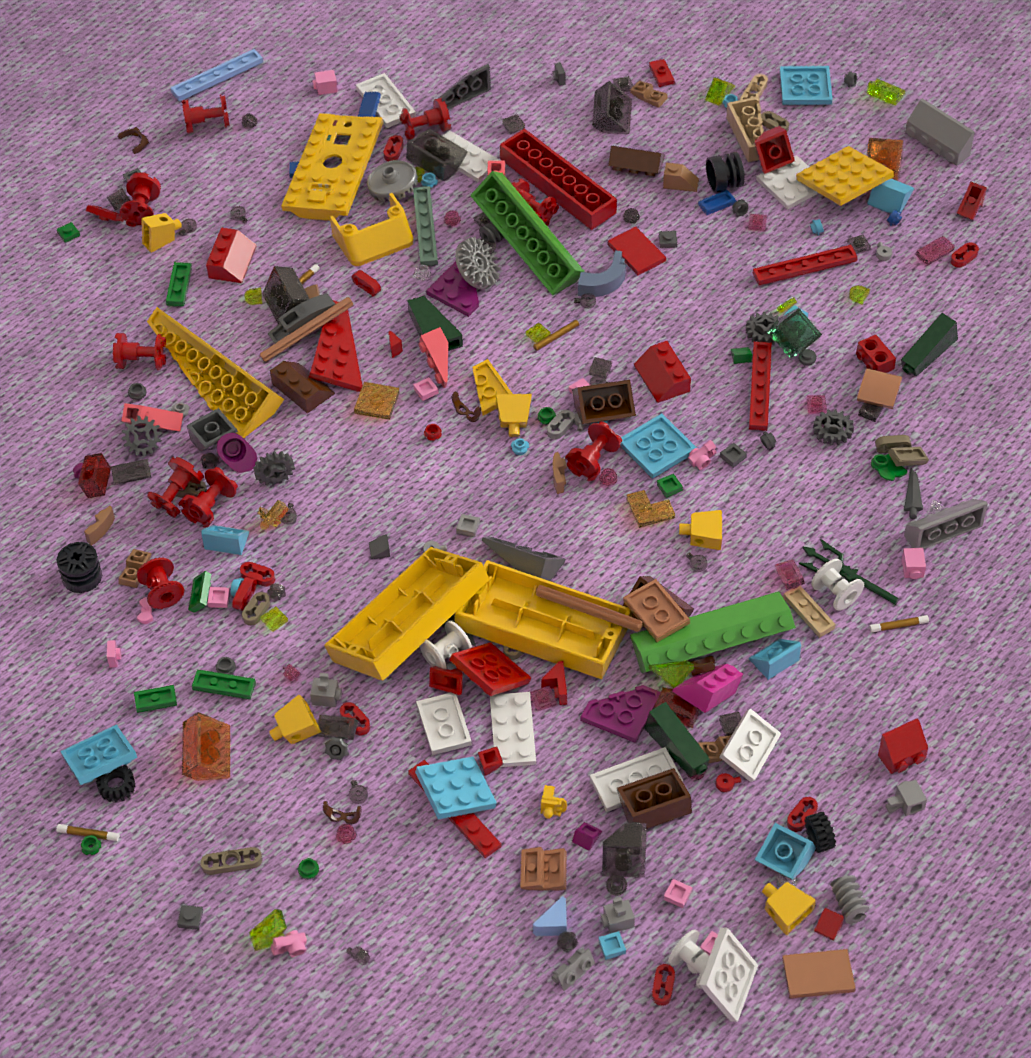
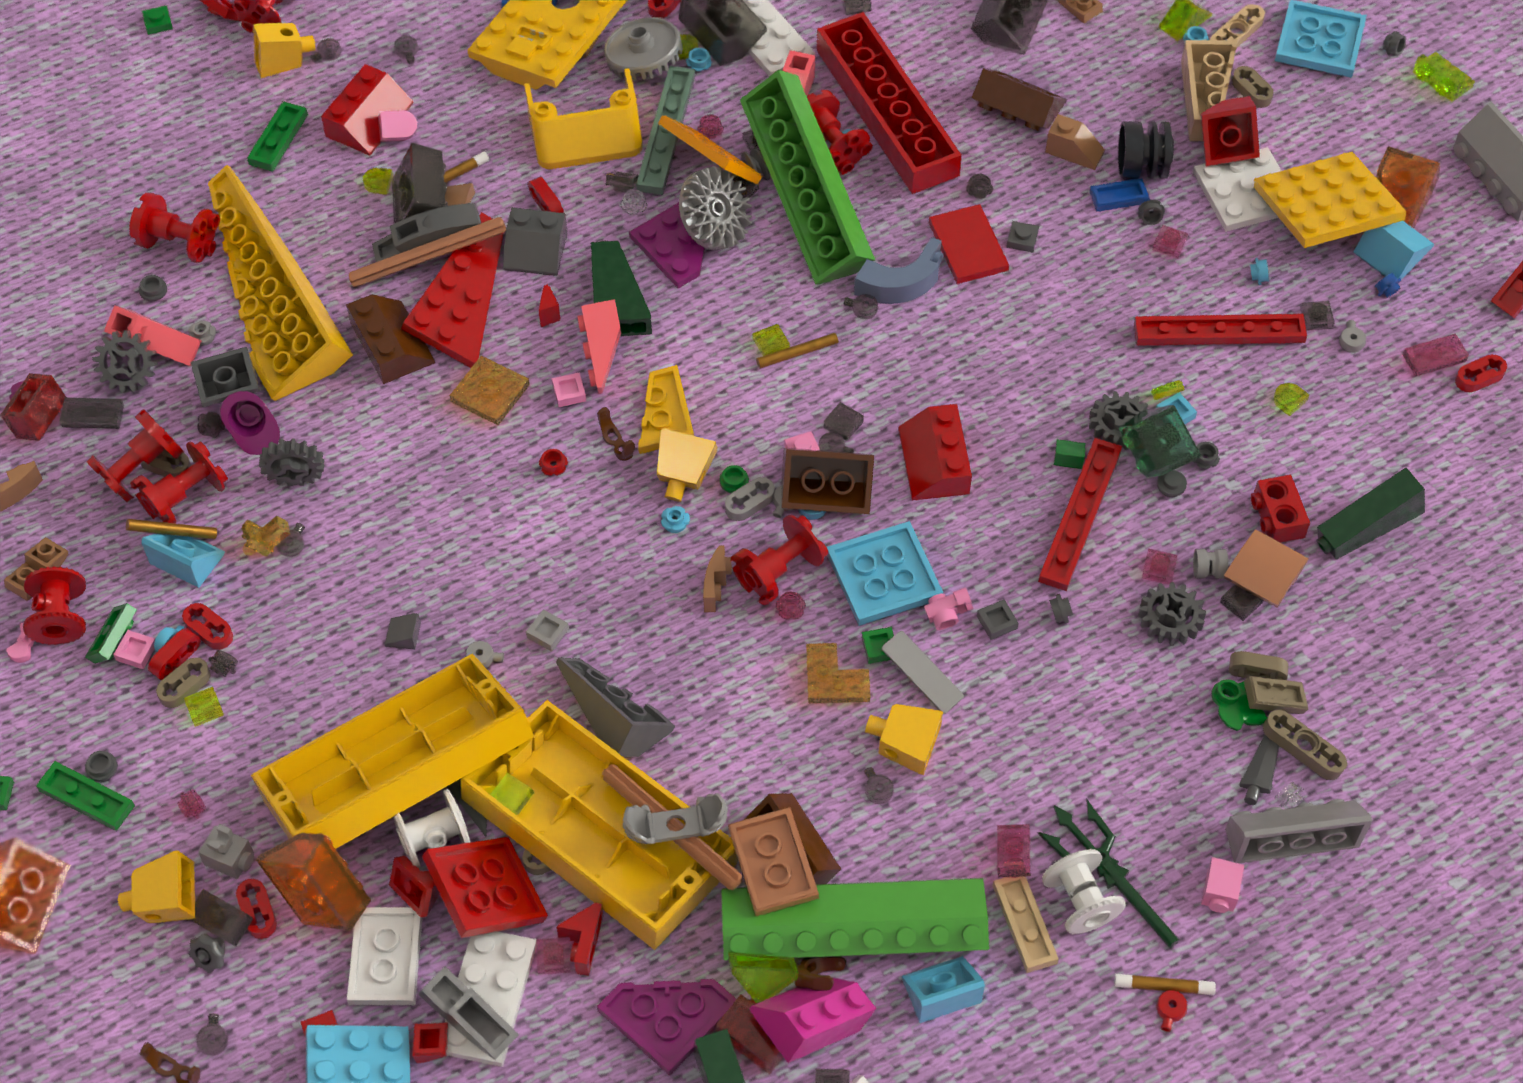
camera: 15 degrees right, 5 degrees up
none -> pearl gold bar [126,519,217,539]
none -> clear orange slope [256,833,371,931]
none -> bright pink piece [378,111,418,142]
none -> flat silver slope [419,966,519,1060]
none -> clear neon green tile [490,773,535,815]
none -> dark grey slope [503,207,568,276]
none -> clear smoke plate [605,171,639,192]
none -> light grey piece [623,793,728,844]
none -> light orange tile [658,115,762,185]
none -> light grey piece [881,631,964,714]
none -> red piece [1156,990,1188,1032]
none -> dark grey plate [1191,442,1220,469]
none -> light grey wheel [1193,549,1228,579]
none -> dark tan beam [1263,710,1347,780]

